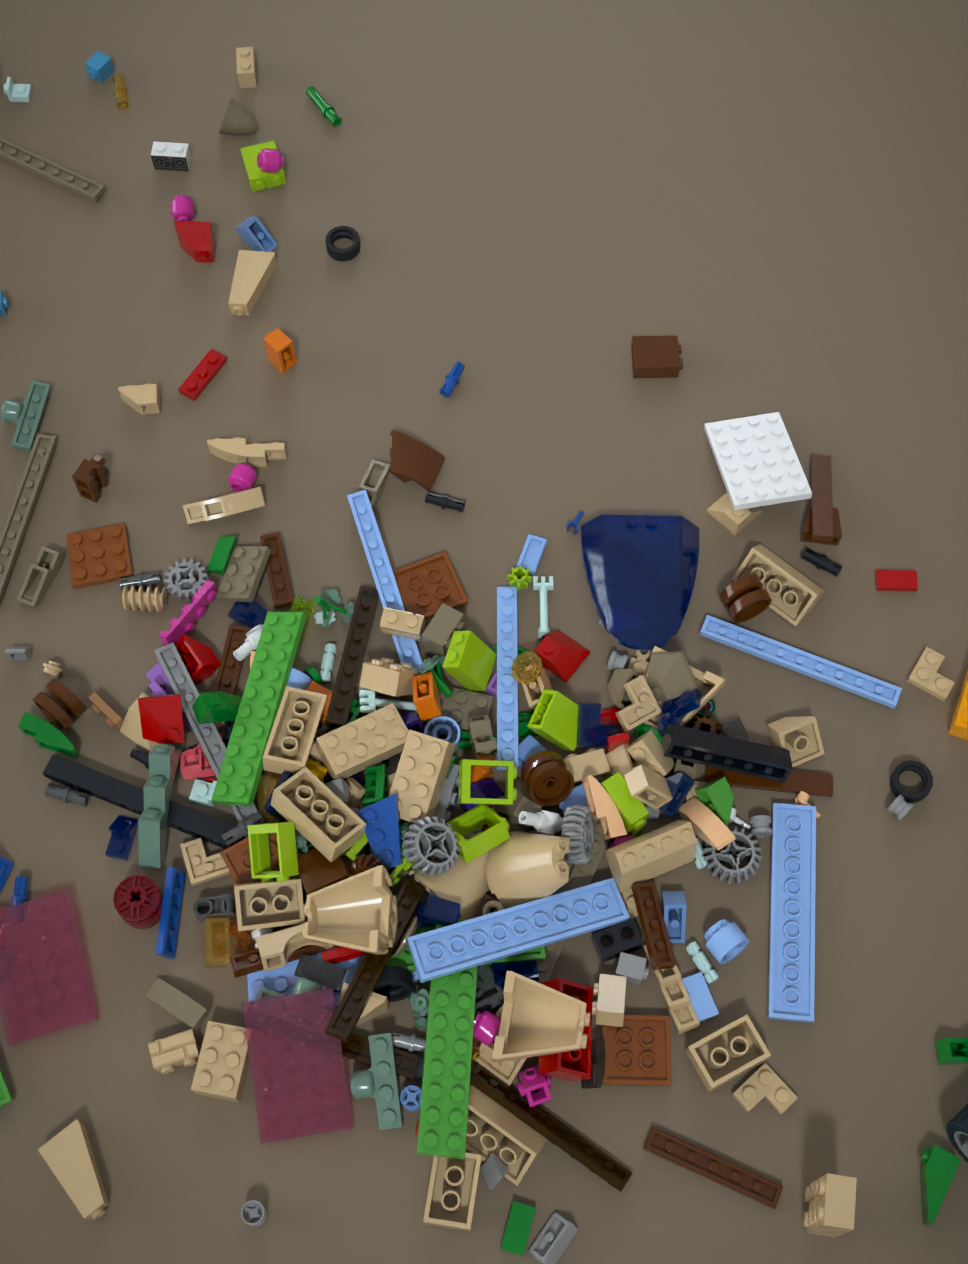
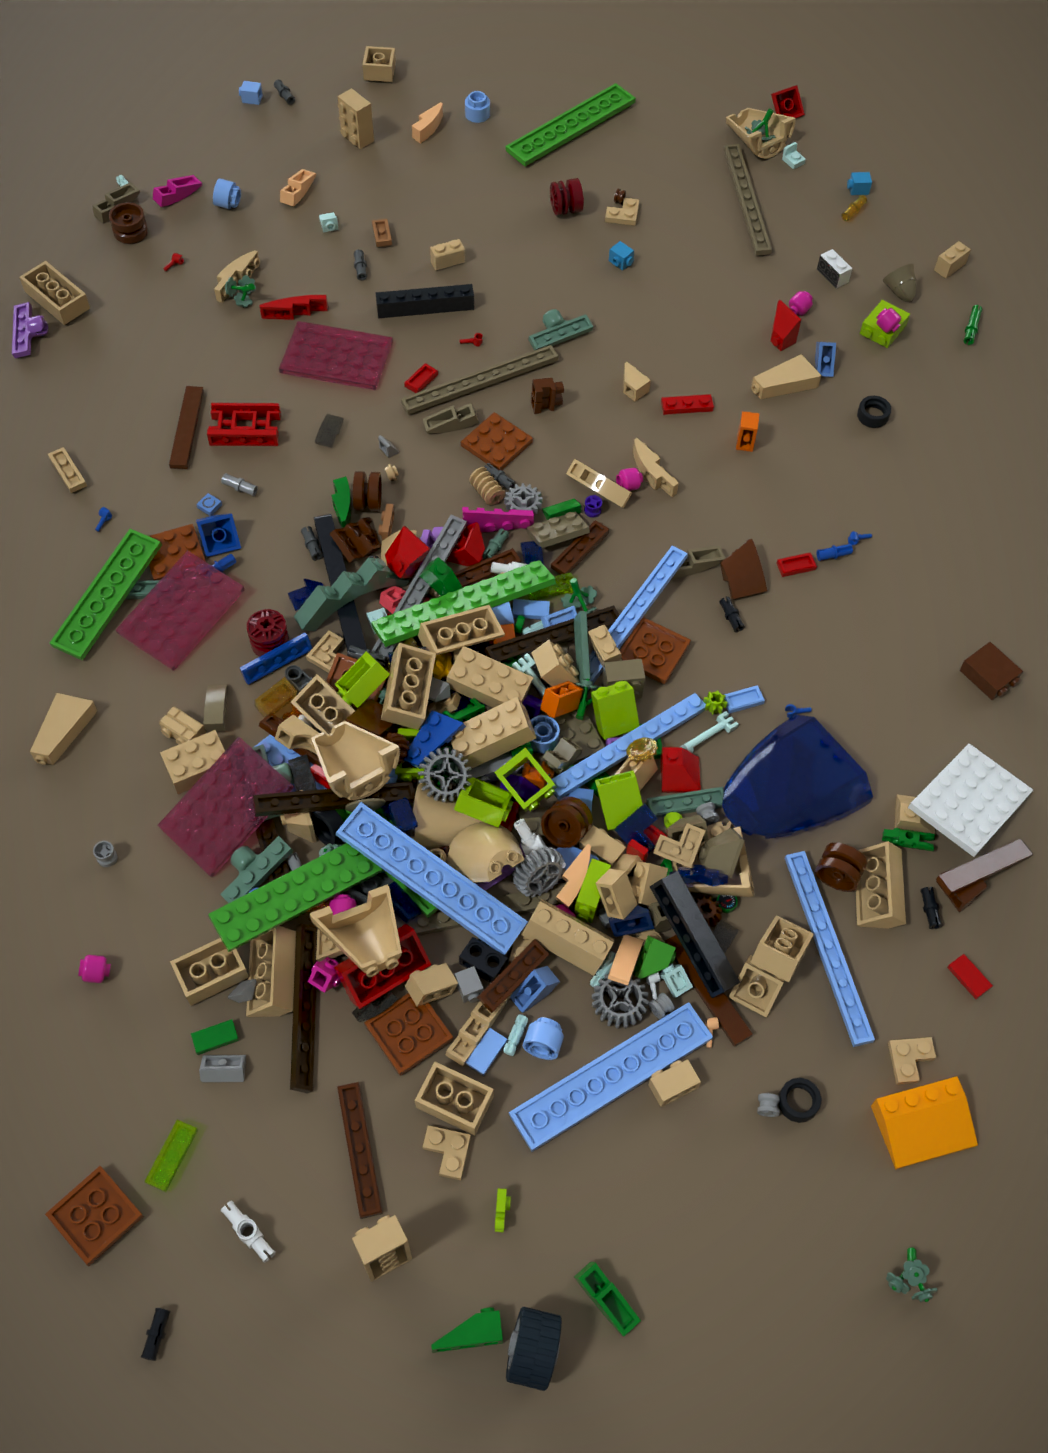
camera: 50 degrees right, 5 degrees down
none -> reddish brown slope [329,517,381,563]
none -> sand green pin [482,528,509,560]
none -> lime plate [495,1188,511,1233]
none -> light blue tile [512,599,550,620]
none -> light blue tile [541,606,577,628]
none -> sand green tile [574,611,591,687]
none -> dark purple wheel [584,495,602,518]
none -> sand green tile [646,787,728,819]
none -> tan brick [648,1059,701,1107]
none -> light aqua bracket [659,963,693,998]
none -> lime plate [664,812,683,828]
none -> tan brick [750,915,814,982]
none -> red tile [776,552,817,577]
none -> blue hand [848,531,872,545]
none -> green hinge [882,828,935,851]

